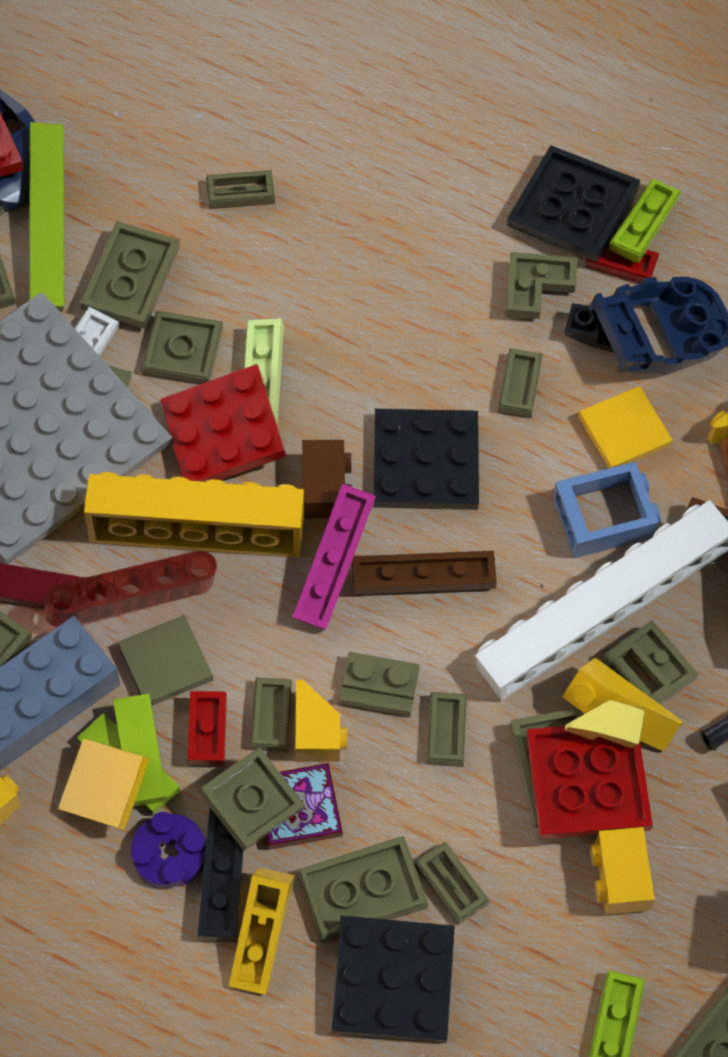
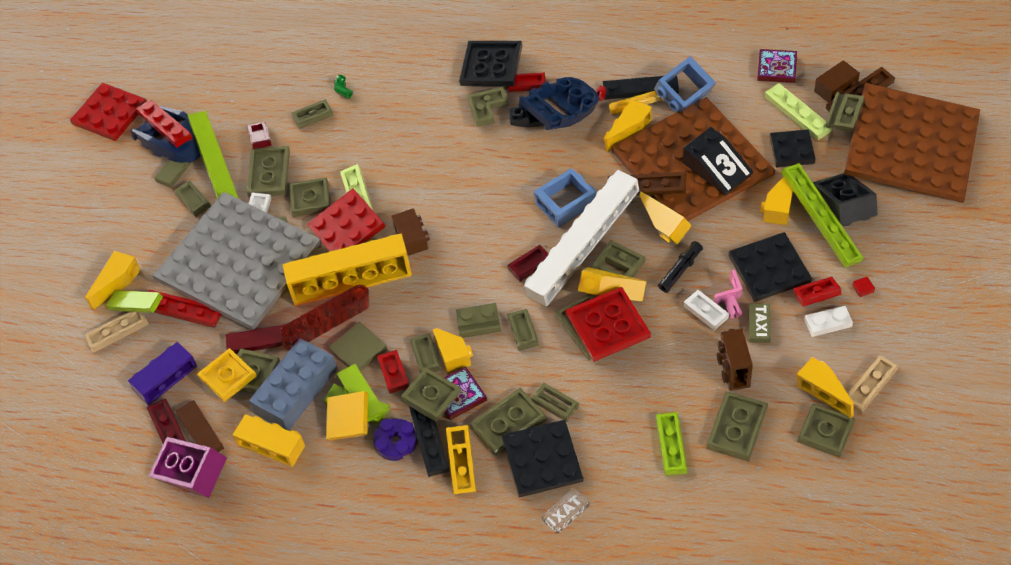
camera: 10 degrees left, 10 degrees down
dark pink plate [292,484,376,630] -> none
reddish brown plate [352,550,497,594] -> none
black plate [373,409,479,510] -> none
olive tile [498,348,543,418] -> none
light yellow slope [565,700,644,748] -> none
yellow tile [578,385,673,468] -> none
yellow brick [590,827,655,915] -> none
lime tile [608,178,682,263] -> none
none -> tile [247,122,272,150]
none -> green arm [334,75,353,99]
none -> dark red tile [507,245,549,282]

